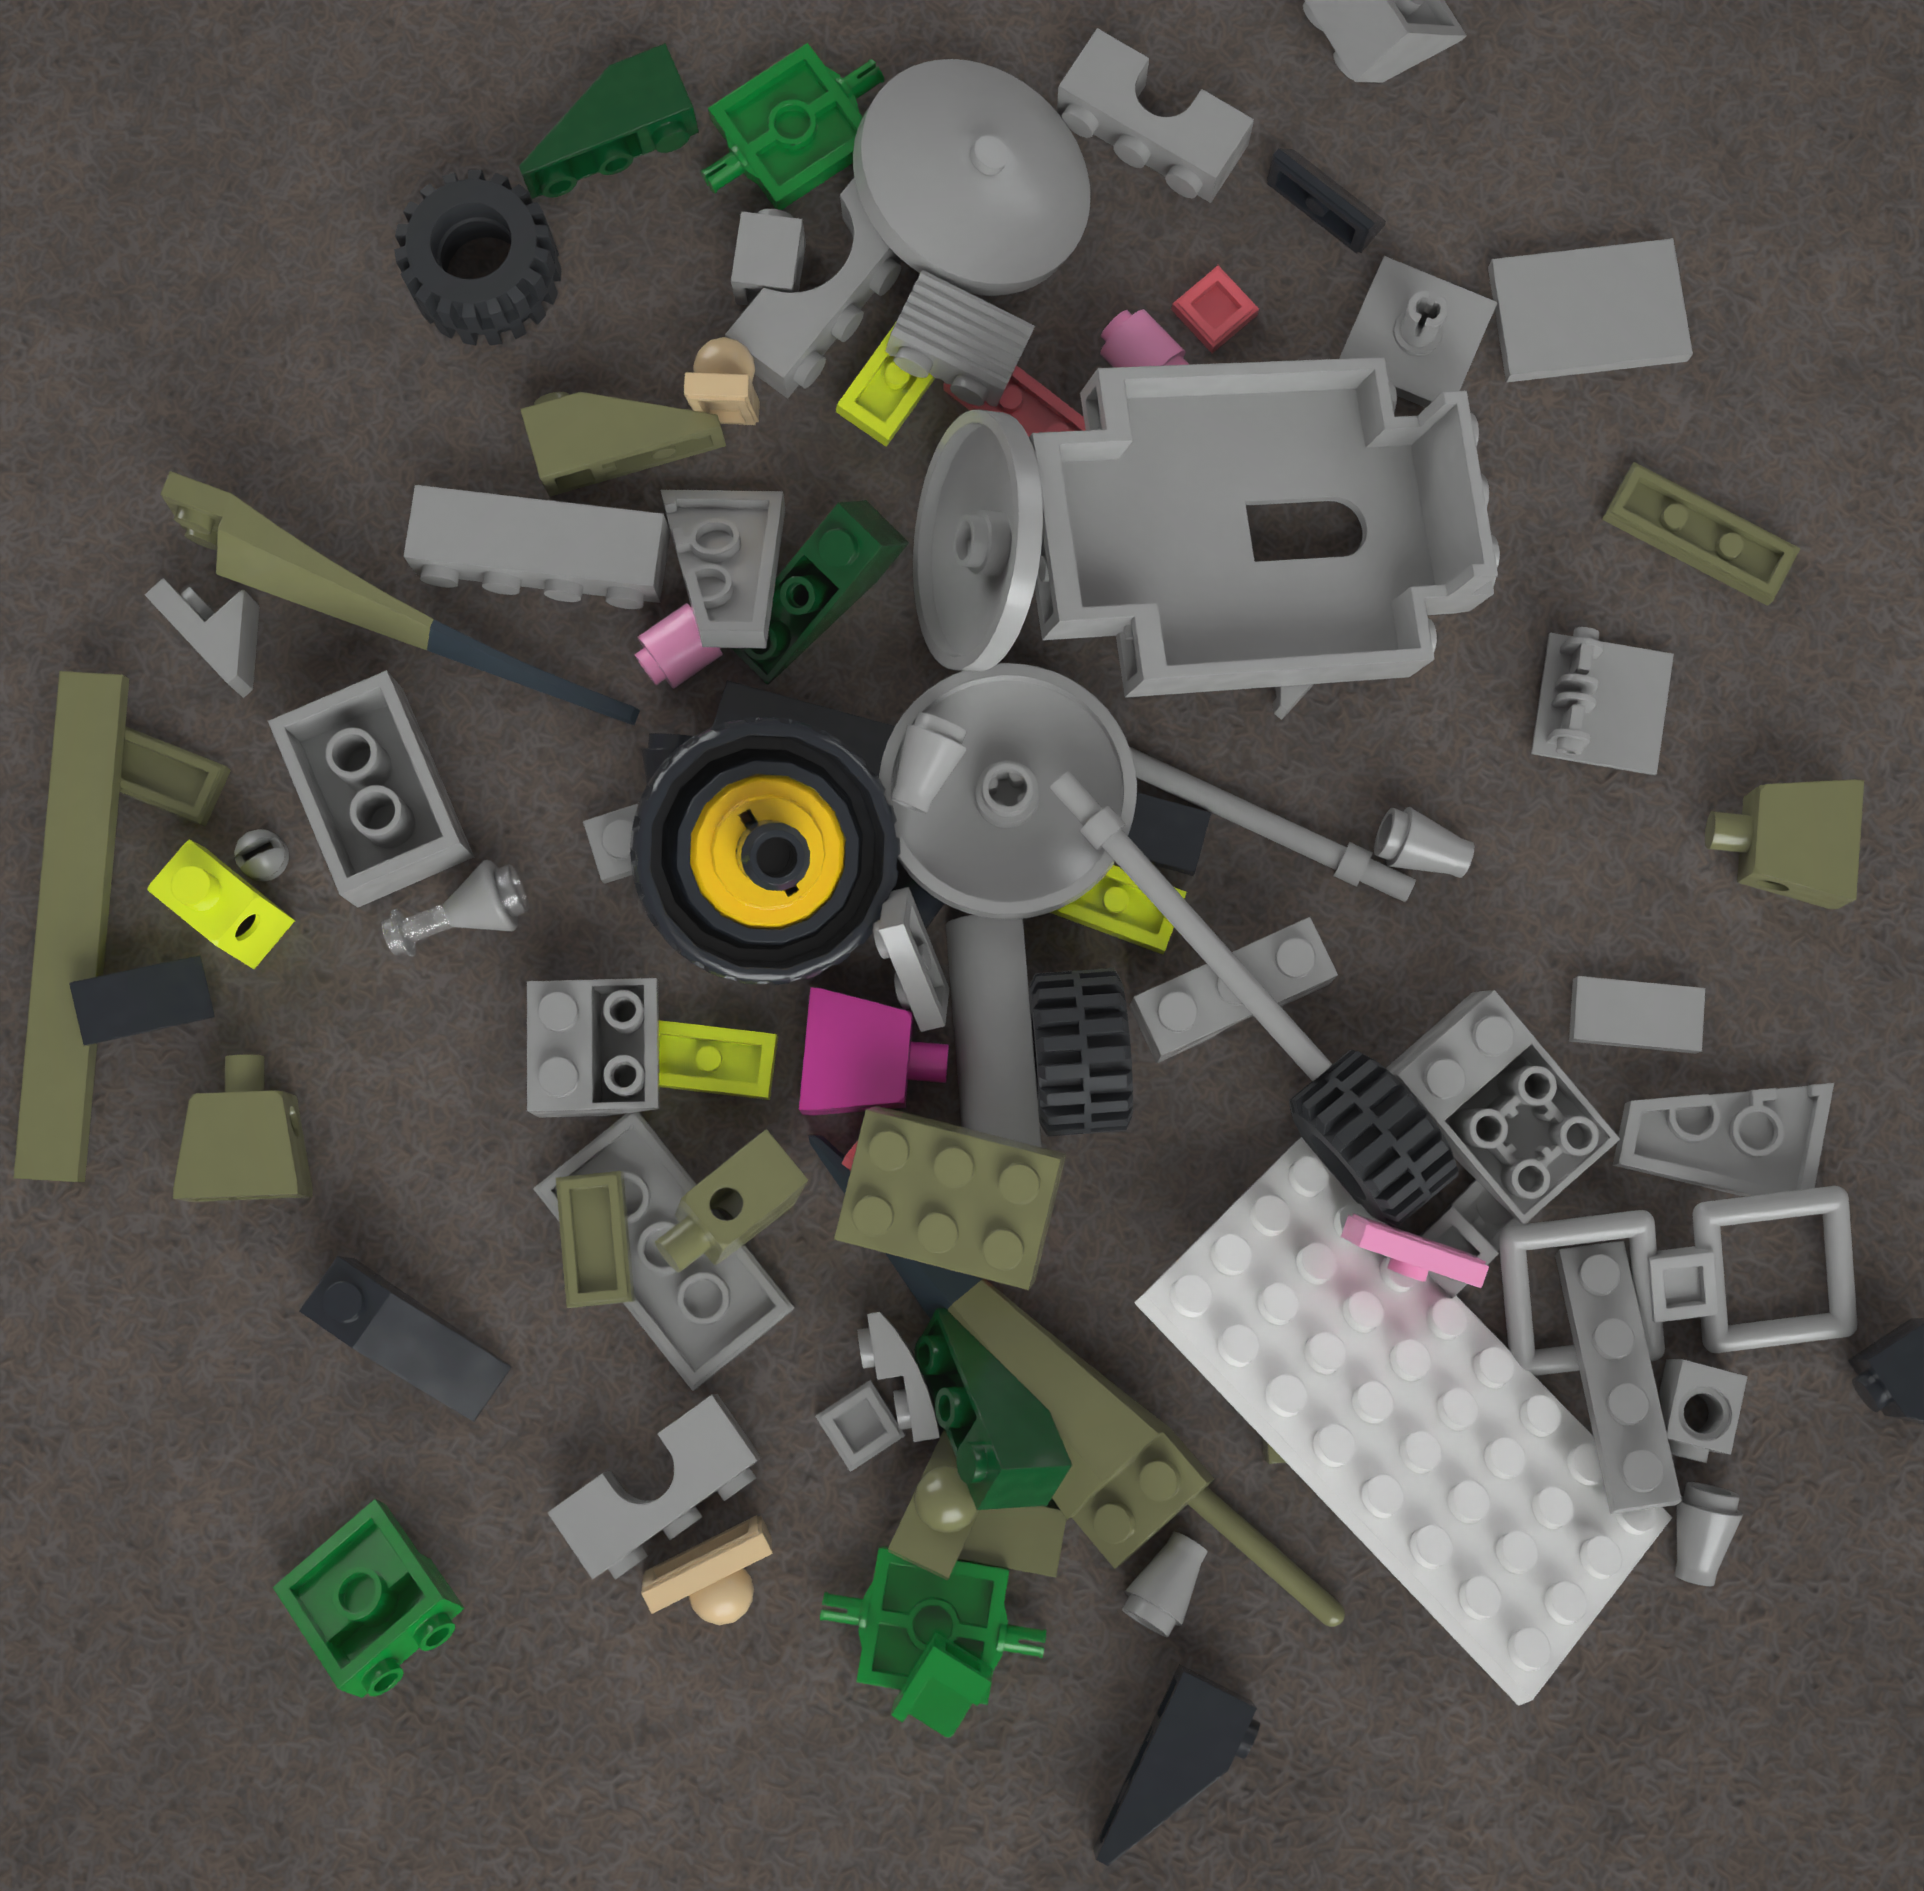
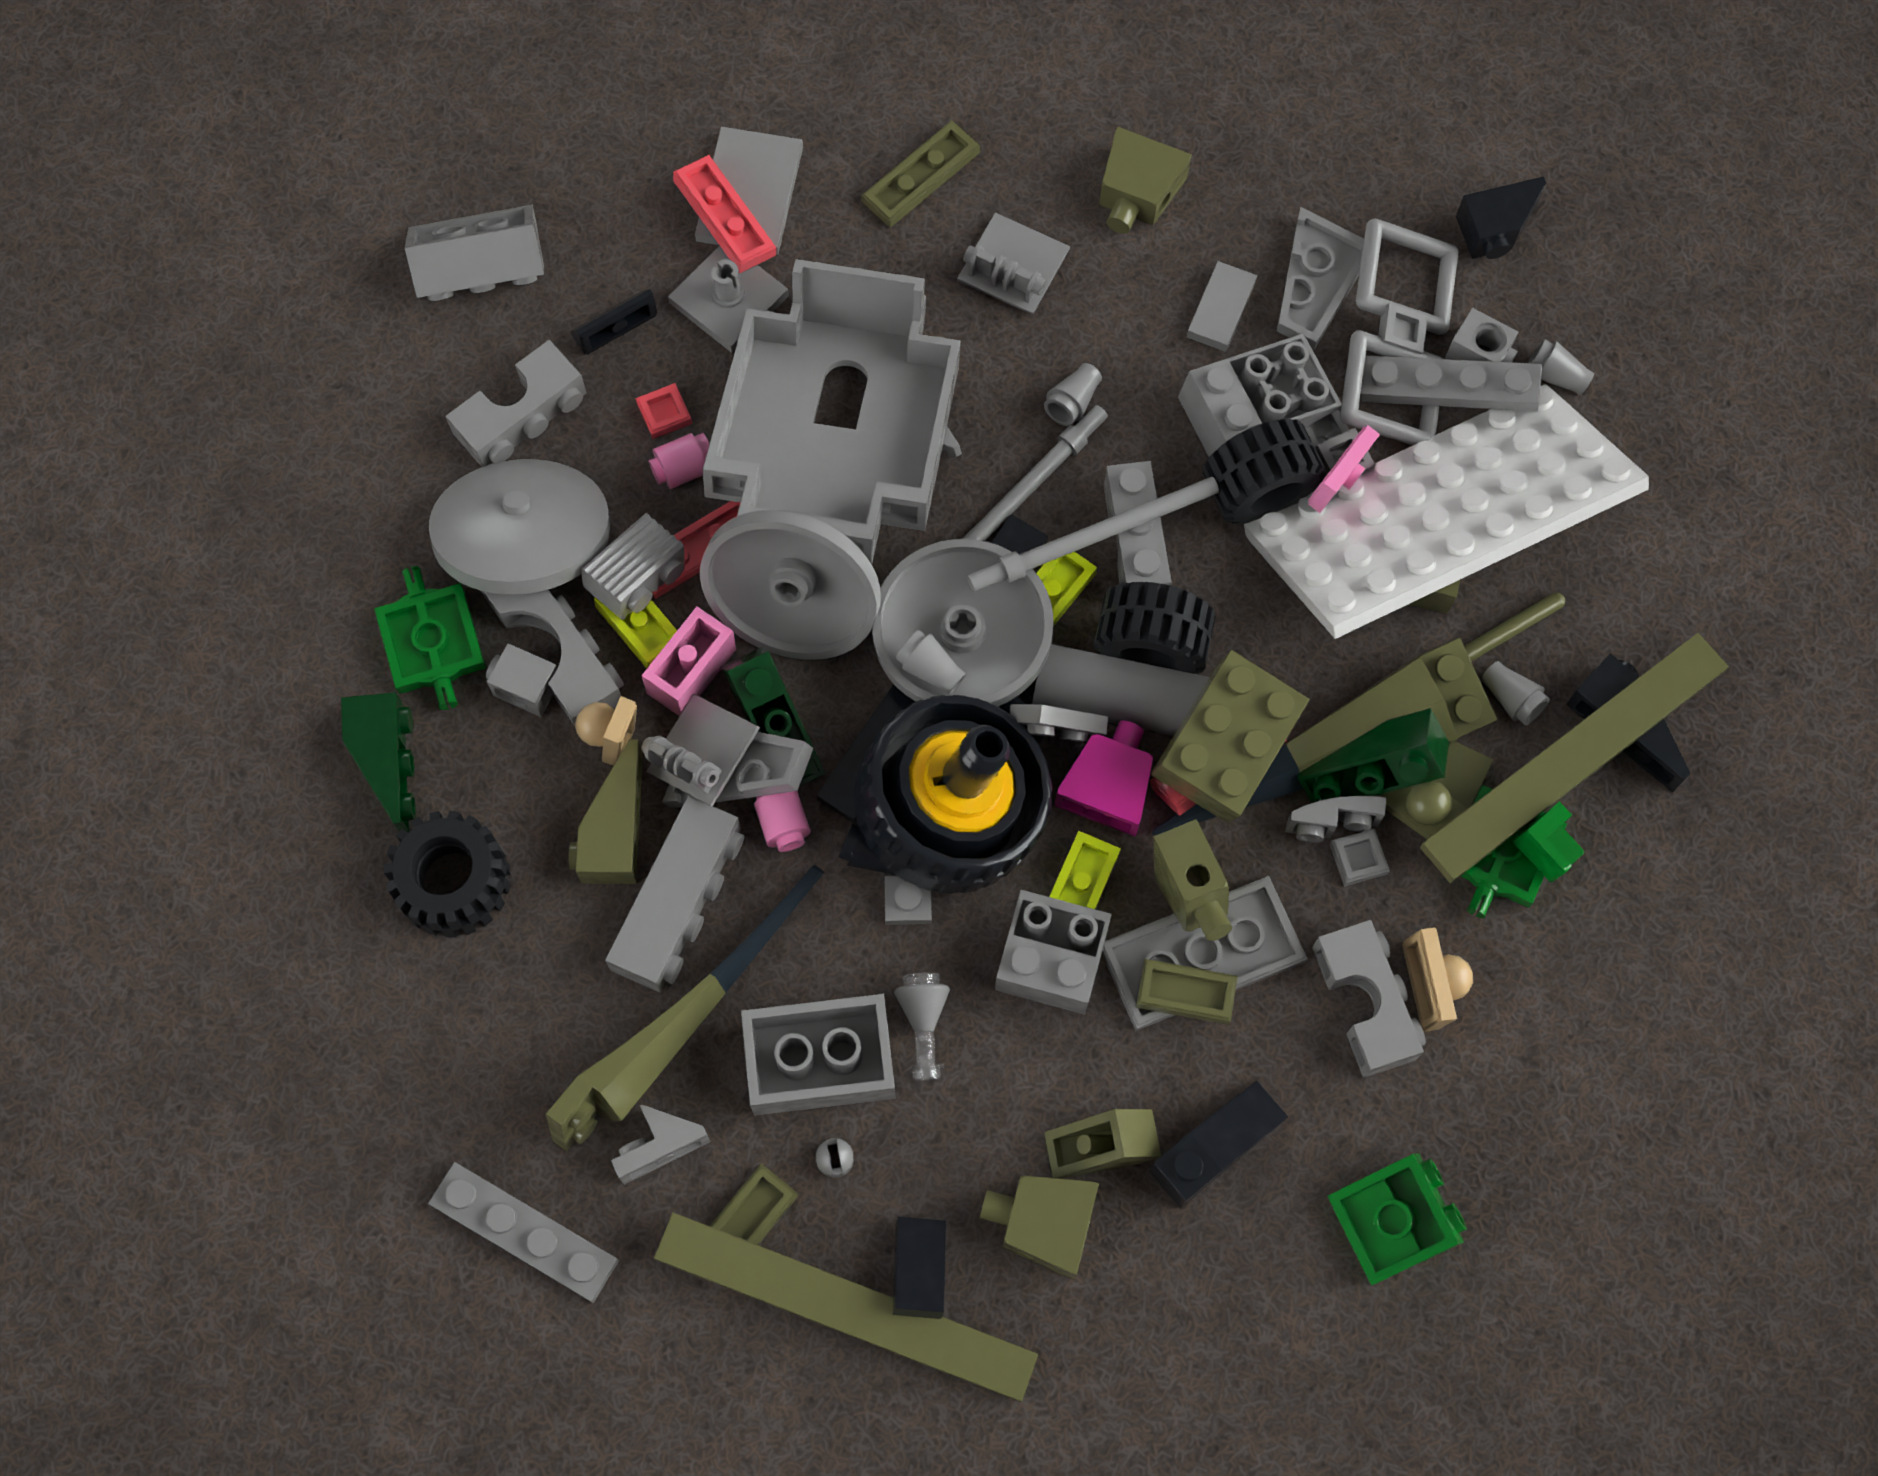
camera: 75 degrees left, 10 degrees down
neon yellow torso [147,839,295,969] -> none
none -> light grey plate [428,1162,619,1303]
none -> bright pink brick [641,606,736,717]
none -> light grey hinge [642,694,760,807]
none -> coral tile [673,155,776,273]
none -> olive slope [1044,1109,1161,1179]
none -> olive tile [1420,633,1729,884]

